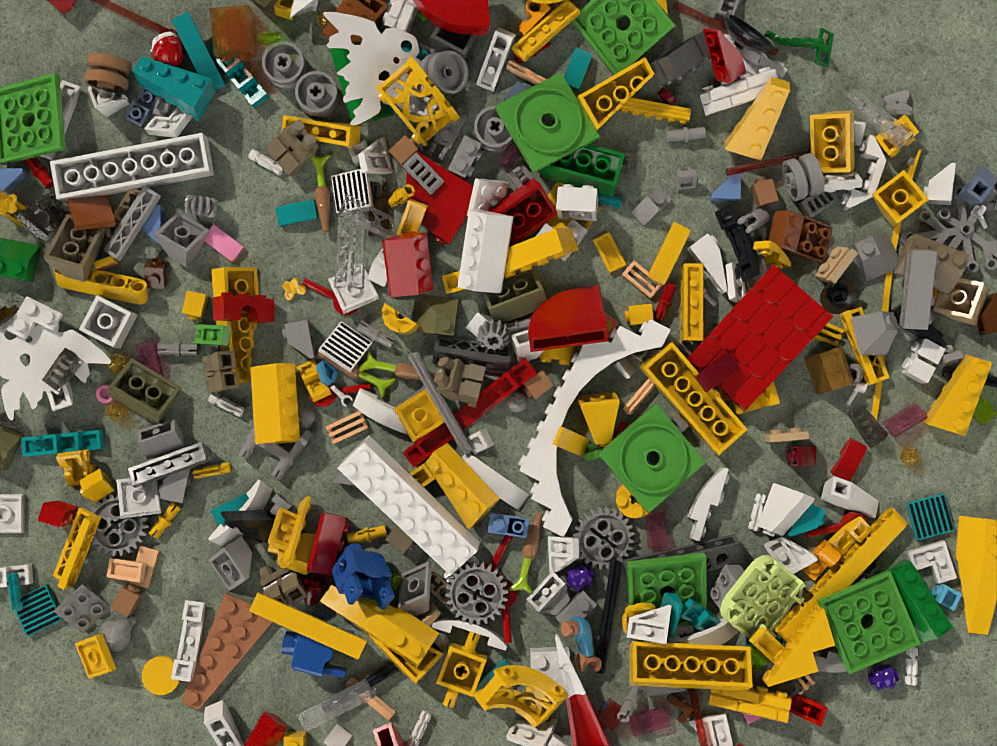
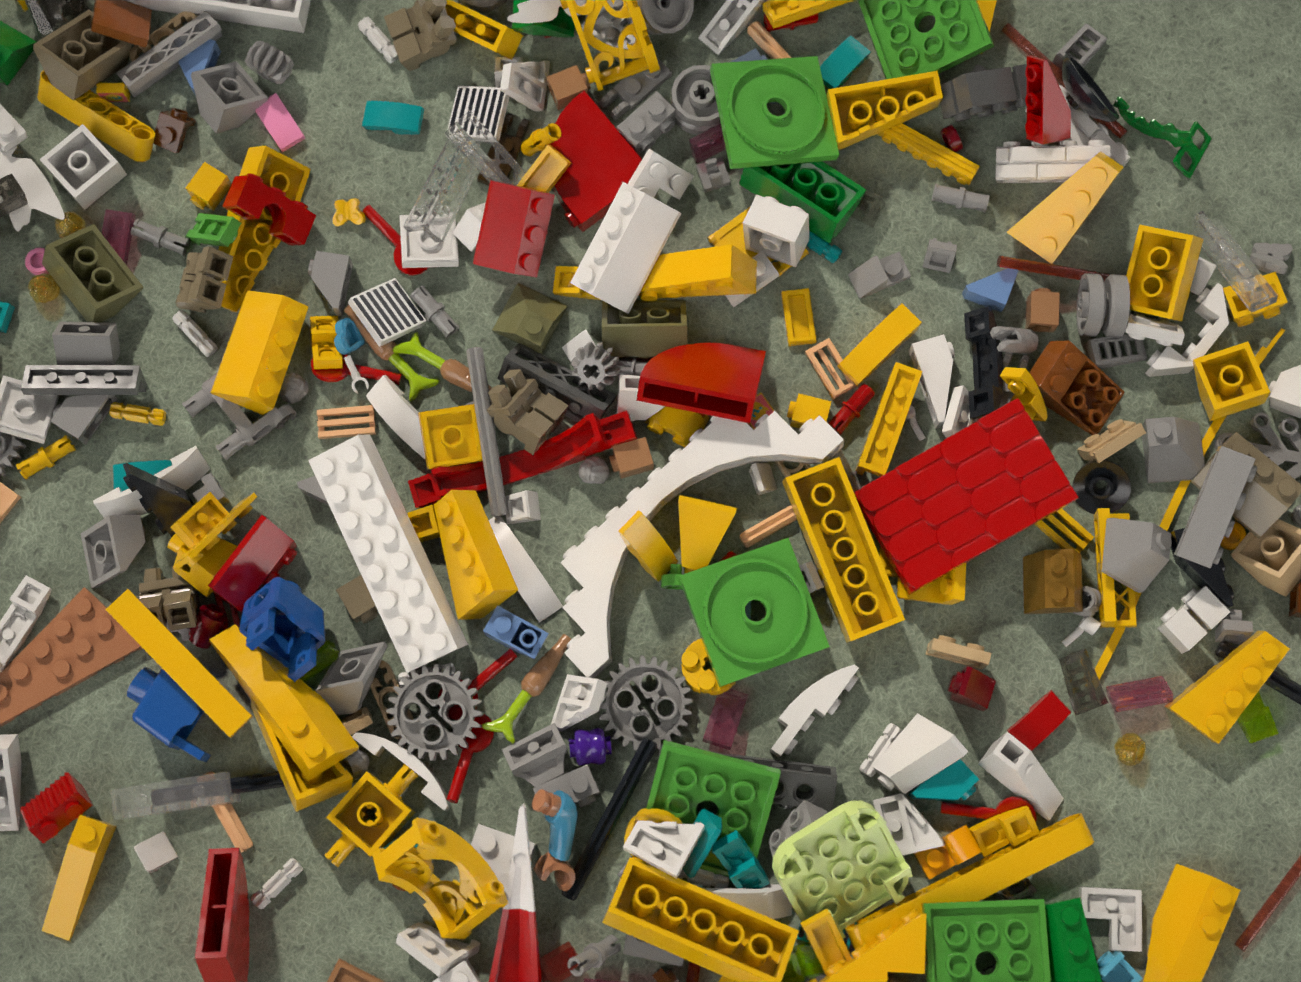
camera: 25 degrees right, 10 degrees down
medium nougat piece [311,154,331,232] -> none
yellow pin [347,524,388,545] -> none
yellow cylinder [382,303,420,335] -> none
light grey slope [403,153,444,195] -> none
red slope [488,178,558,246] -> none
dark red slope [694,352,740,392] -> none
tile [906,493,955,540] -> none

